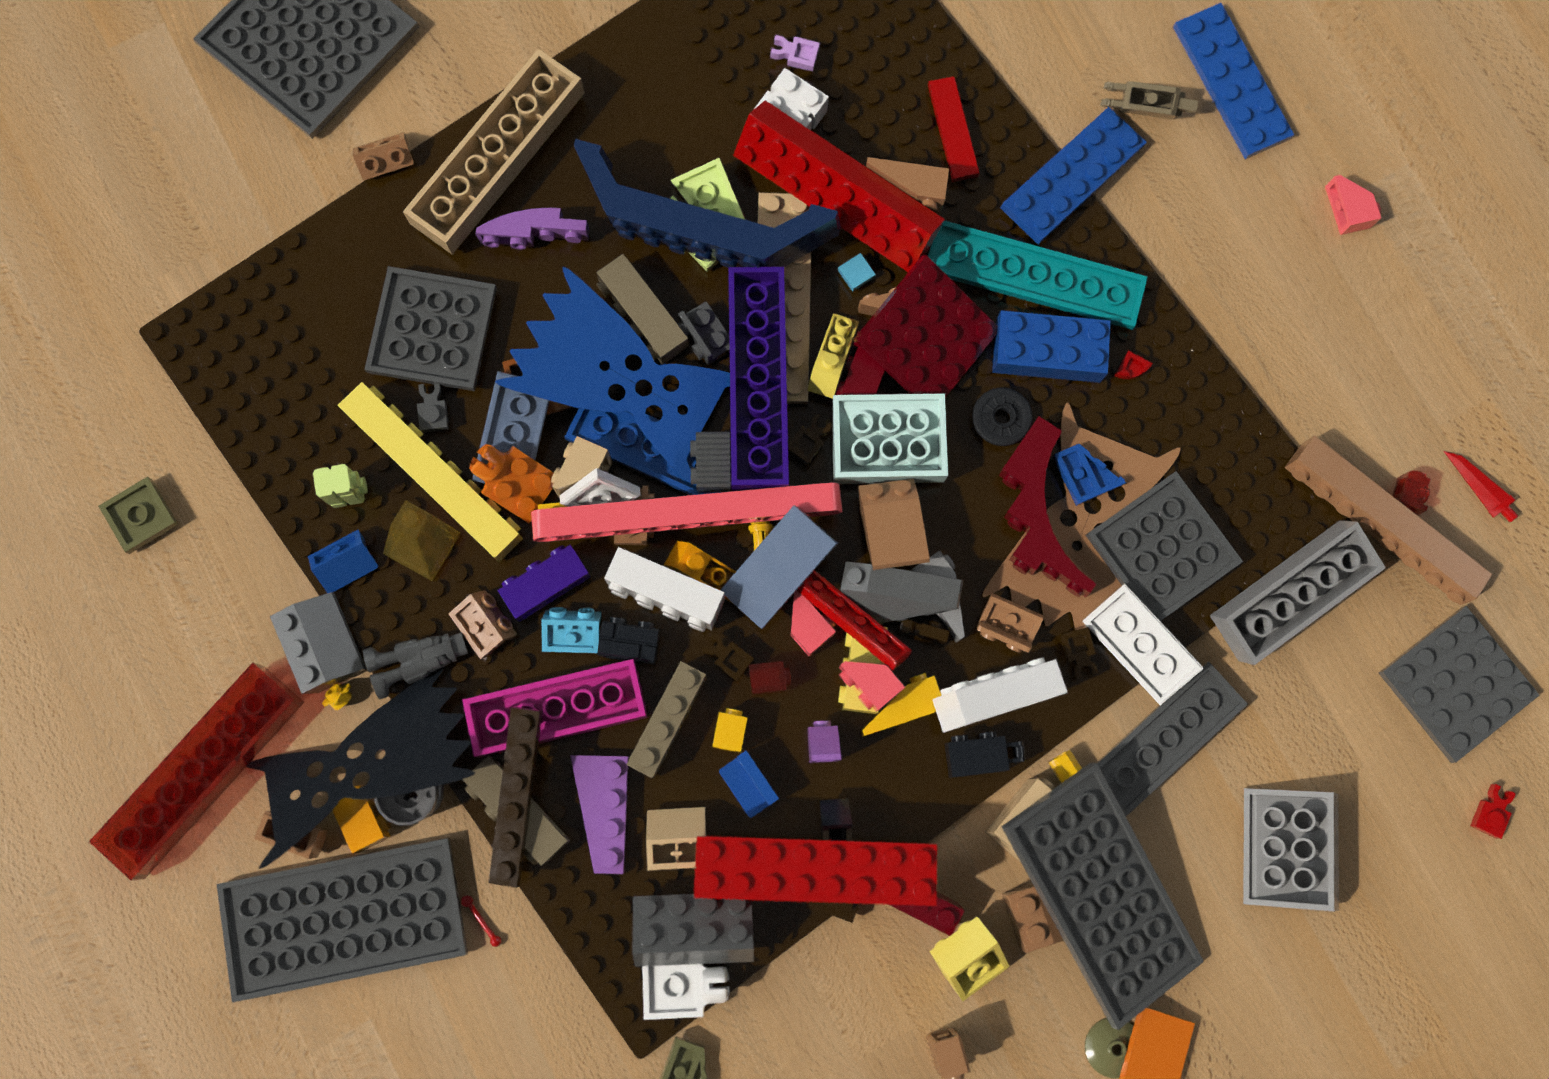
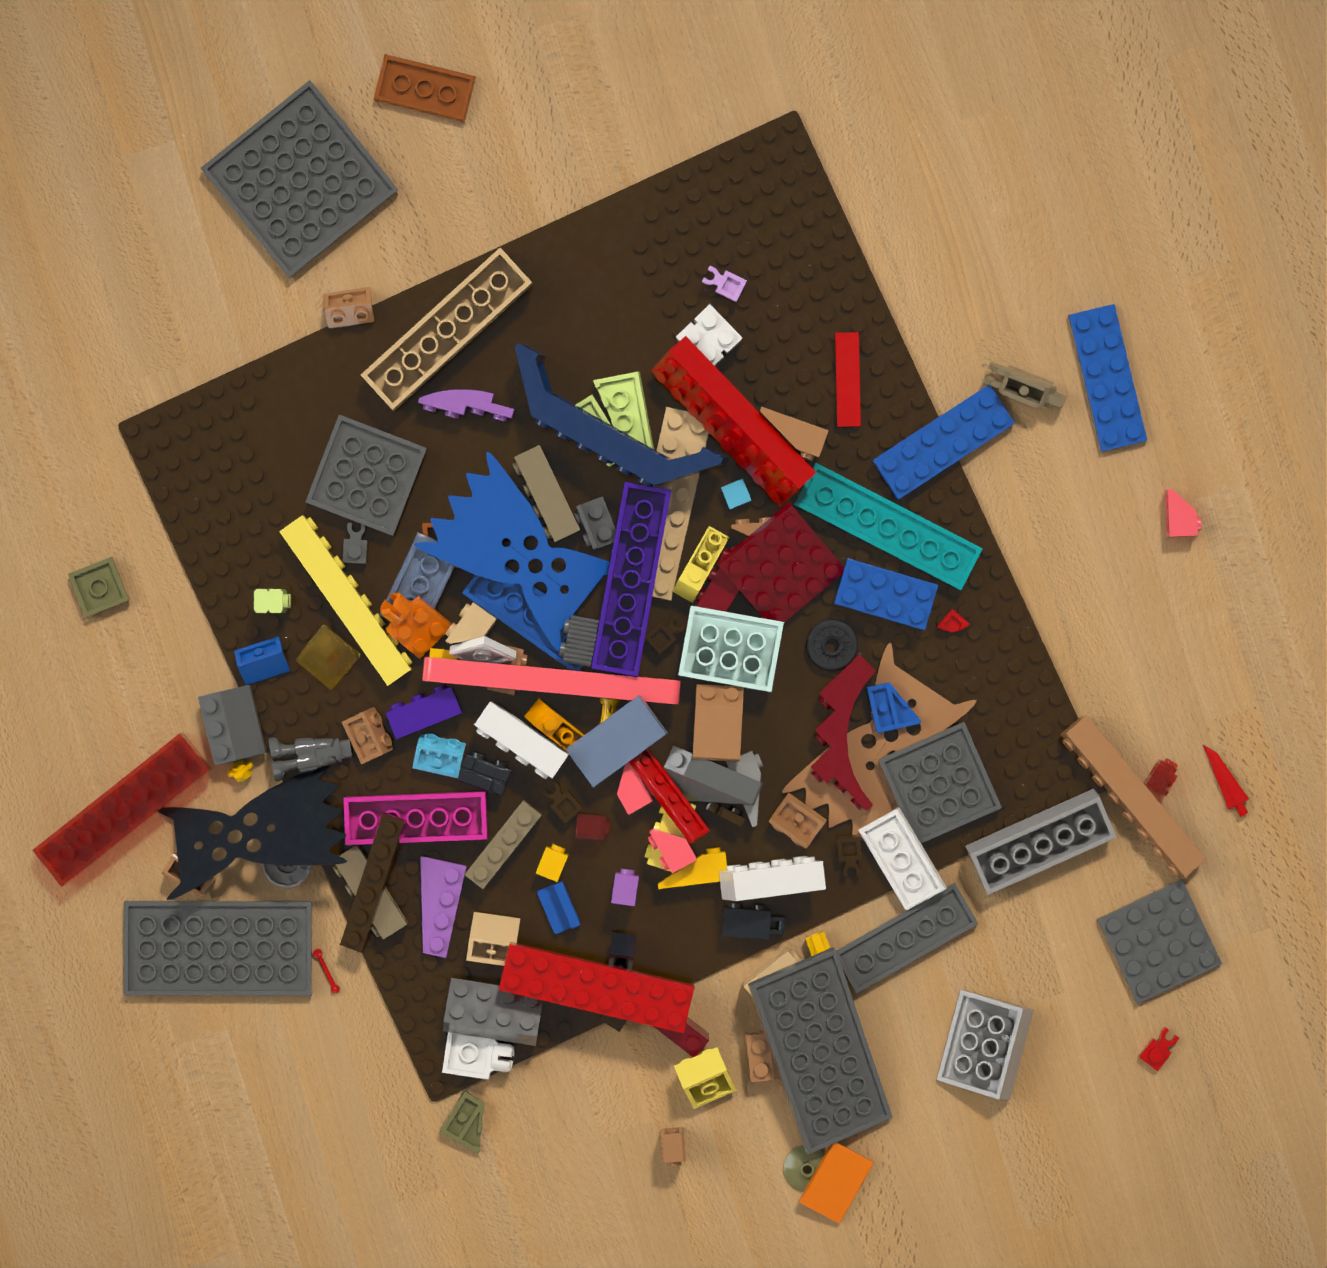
camera: 15 degrees right, 10 degrees up
light orange brick [332,785,391,853] -> none

